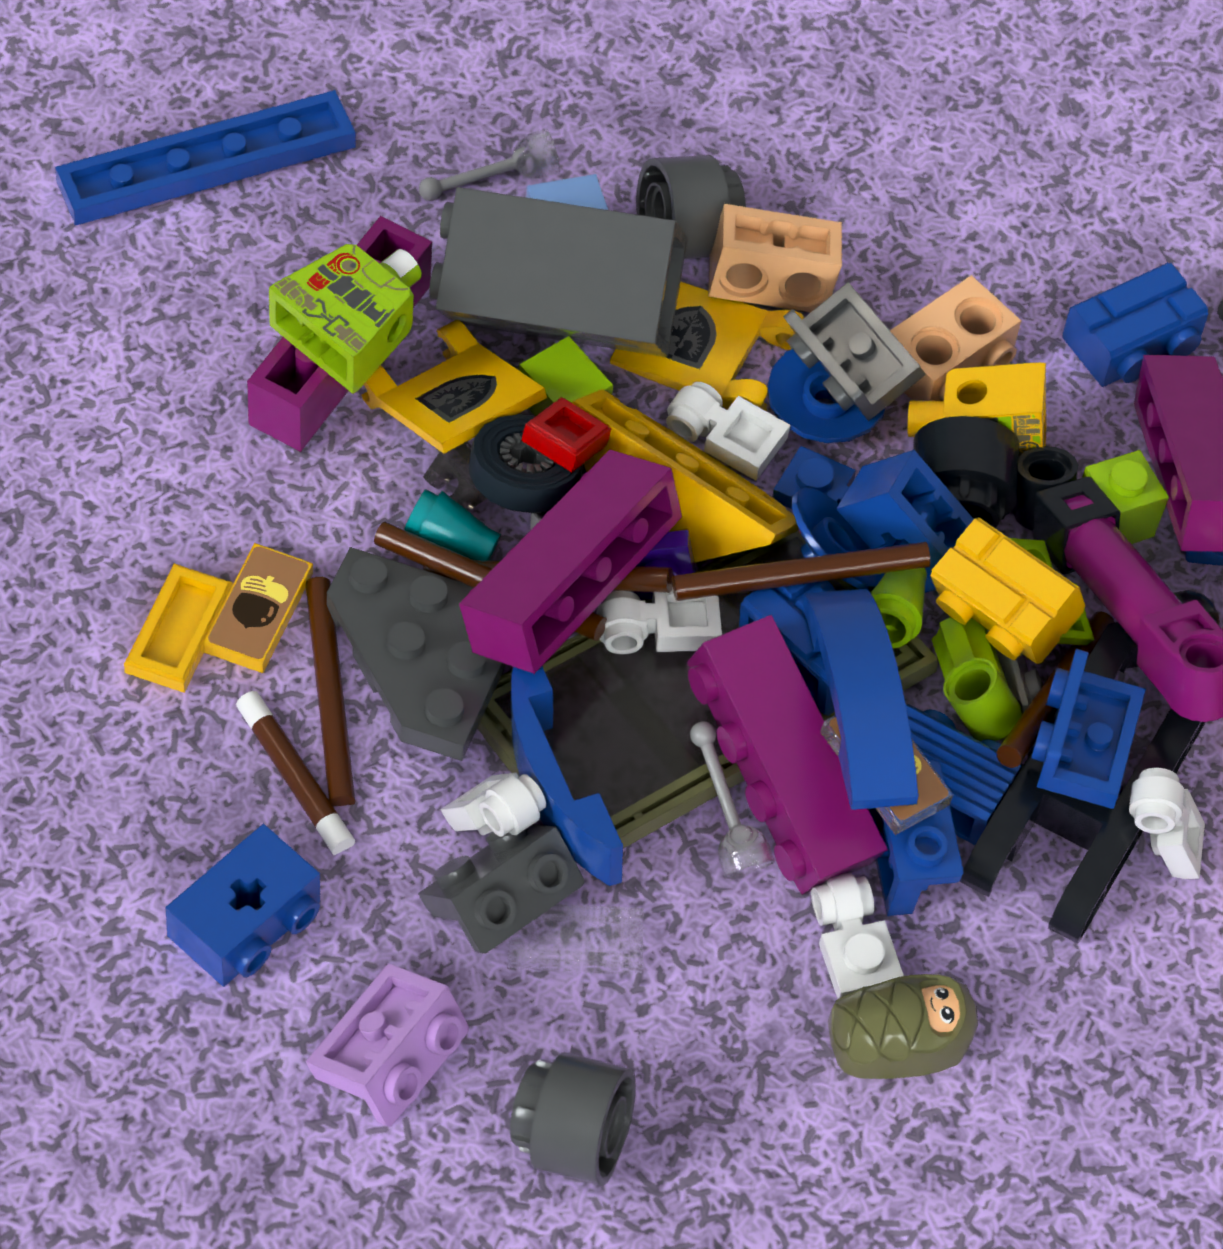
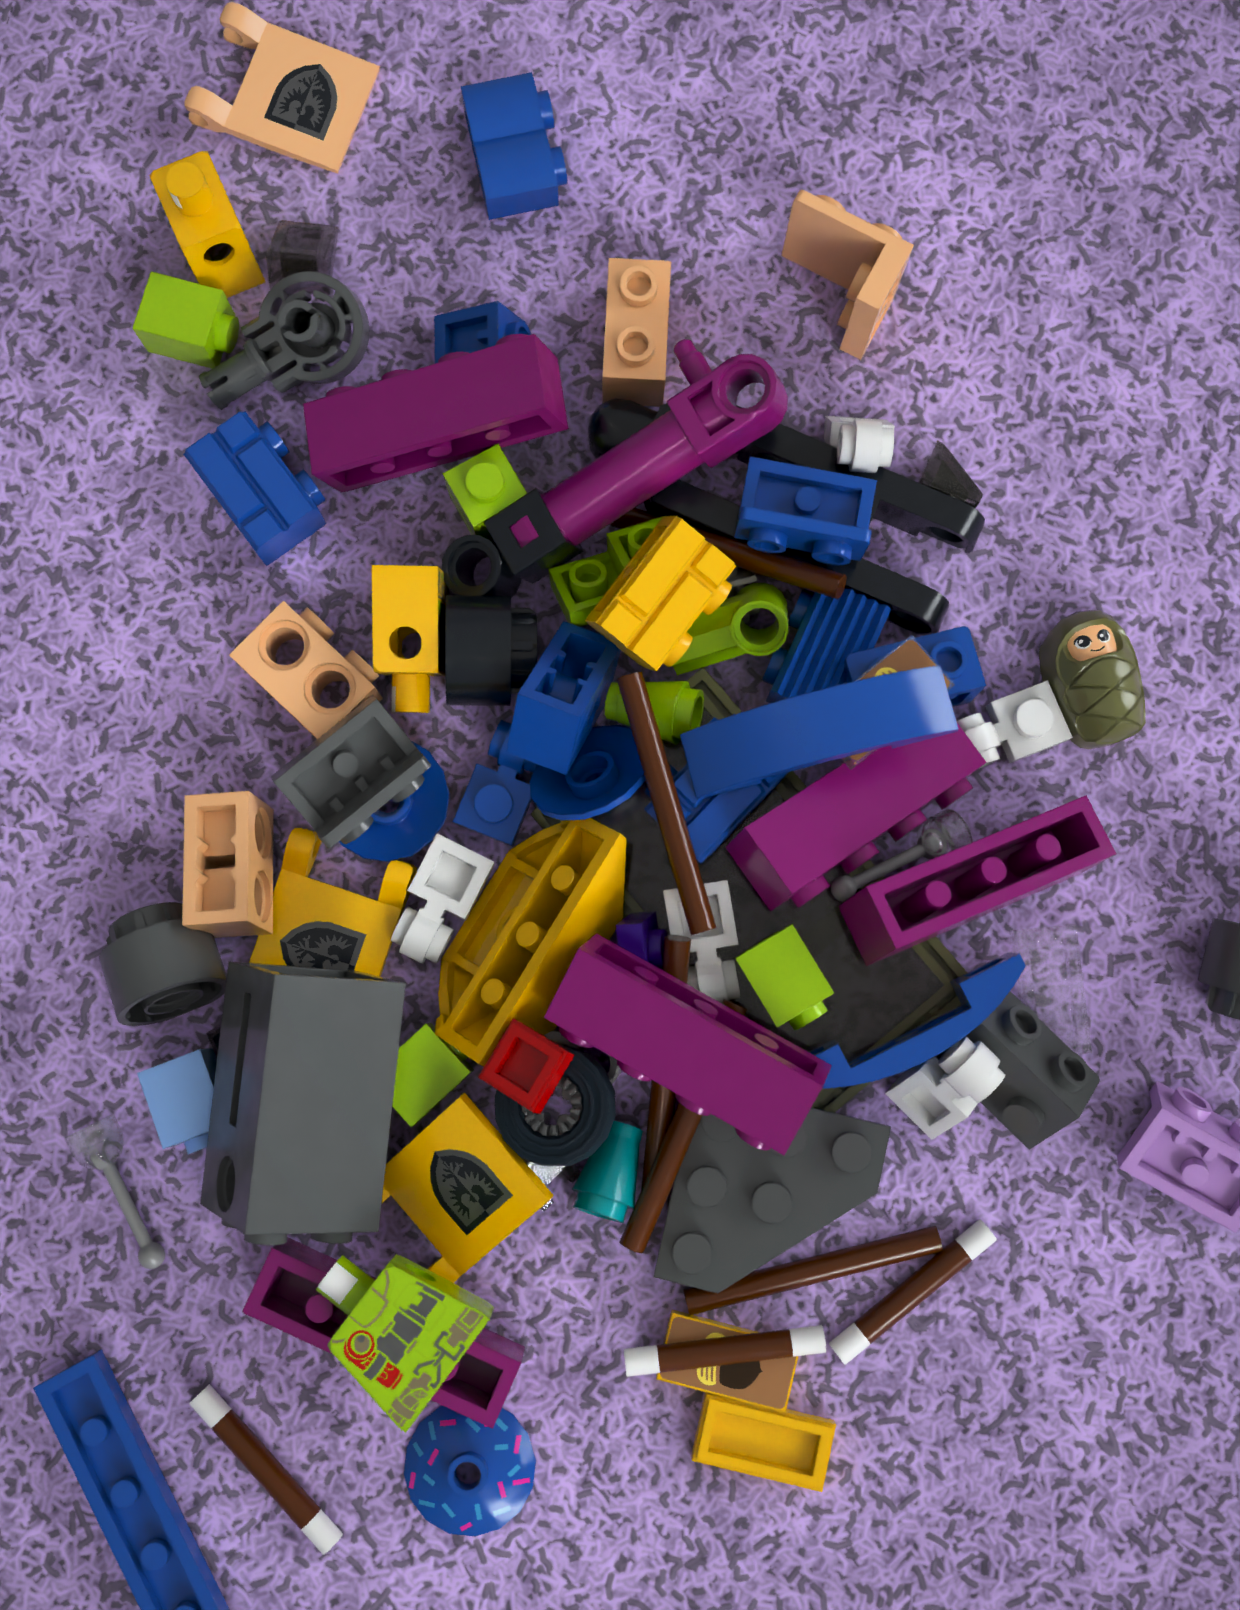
camera: 95 degrees left, 25 degrees up
blue brick [165,823,320,987] -> none
none -> reddish brown bar [189,1384,343,1555]
none -> blue dish [404,1405,536,1537]
none -> reddish brown bar [624,1325,826,1377]
none -> lime brick [735,924,834,1031]
none -> magenta brick [838,795,1117,966]
none -> clear smoke slope [917,440,983,509]

